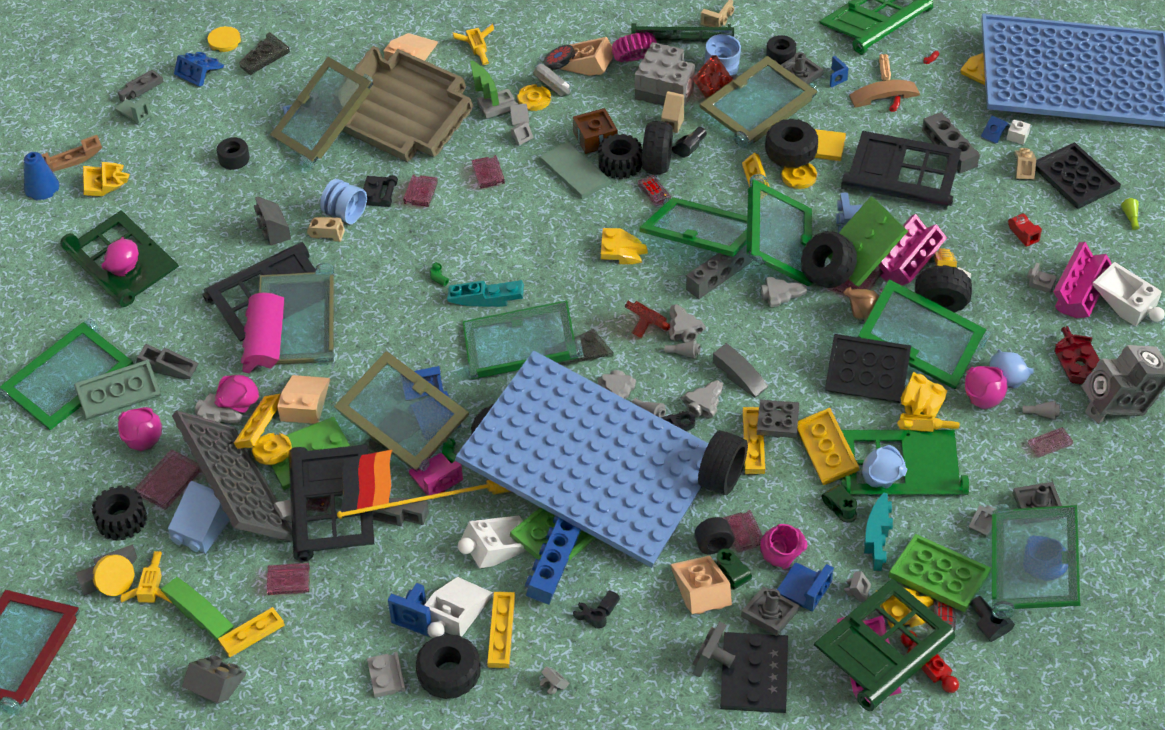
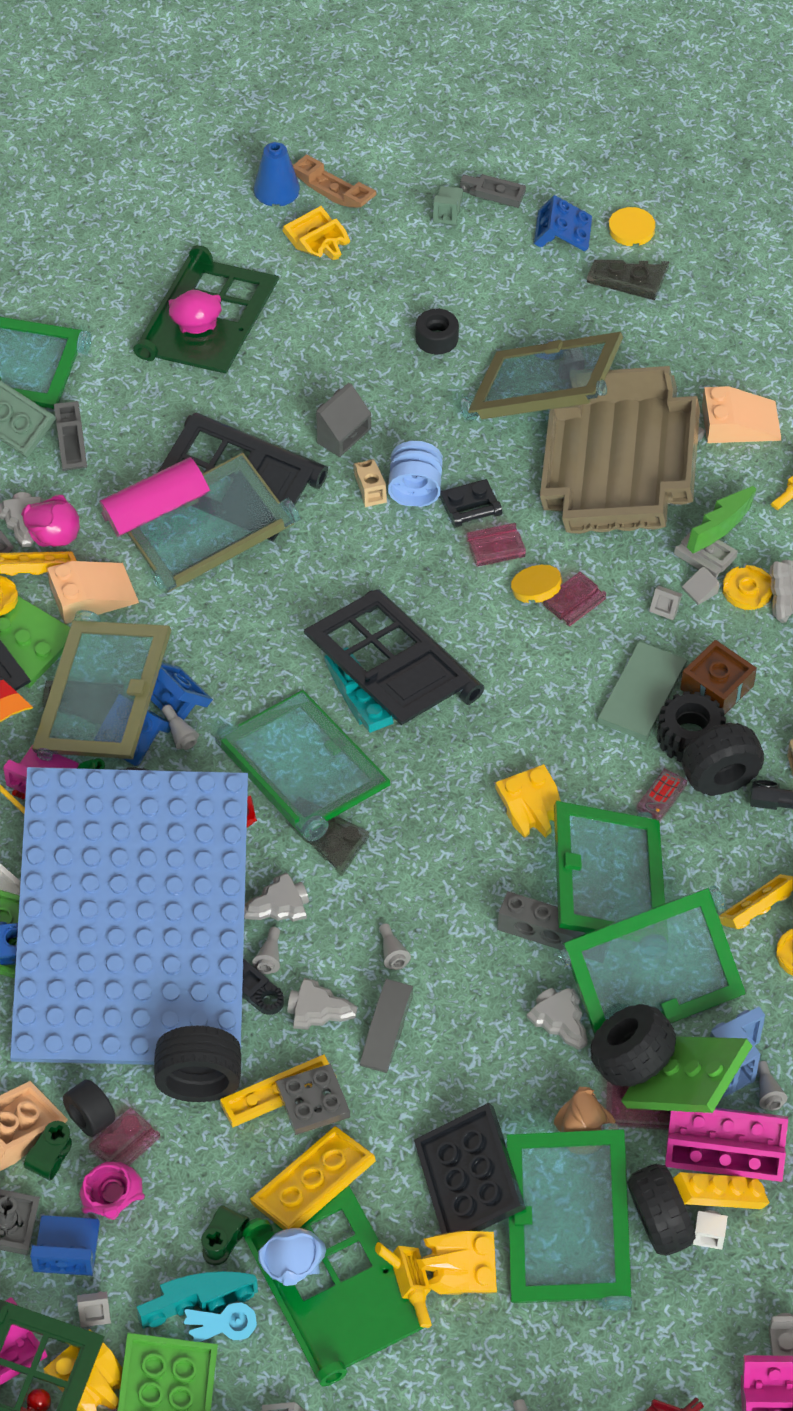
camera: 60 degrees right, 5 degrees up
green arm [430,262,449,287] -> none
clear red plate [624,300,670,339] -> none
light grey rock [668,304,706,342] -> none
dark pink helmet [965,366,1008,409] -> none
light blue helmet [990,349,1034,388] -> none
none -> light grey cone [162,704,199,750]
none -> medium azure piece [183,1302,257,1342]
none -> black door [304,589,484,726]
none -> yellow tile [511,564,562,603]

